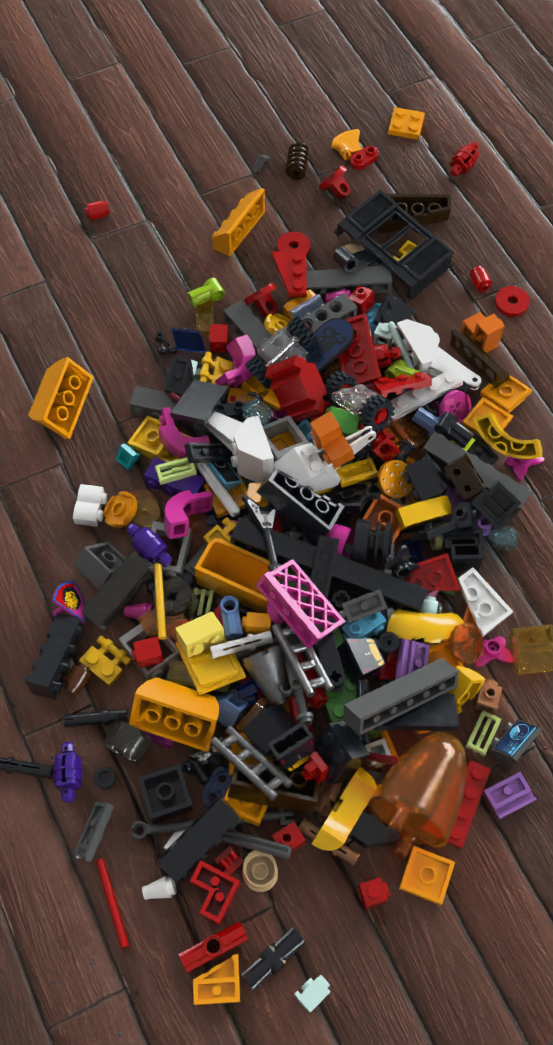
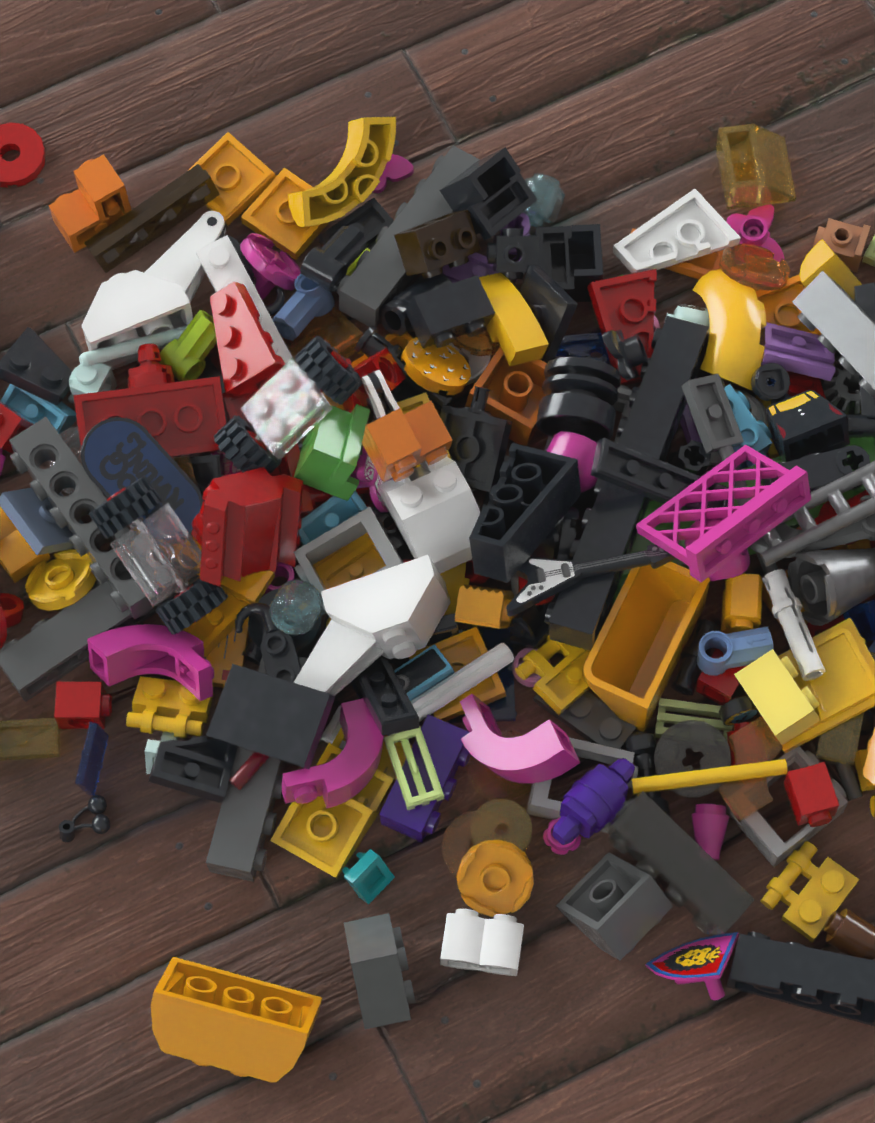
camera: 85 degrees left, 5 degrees up
none -> dark grey brick [344,913,416,1029]

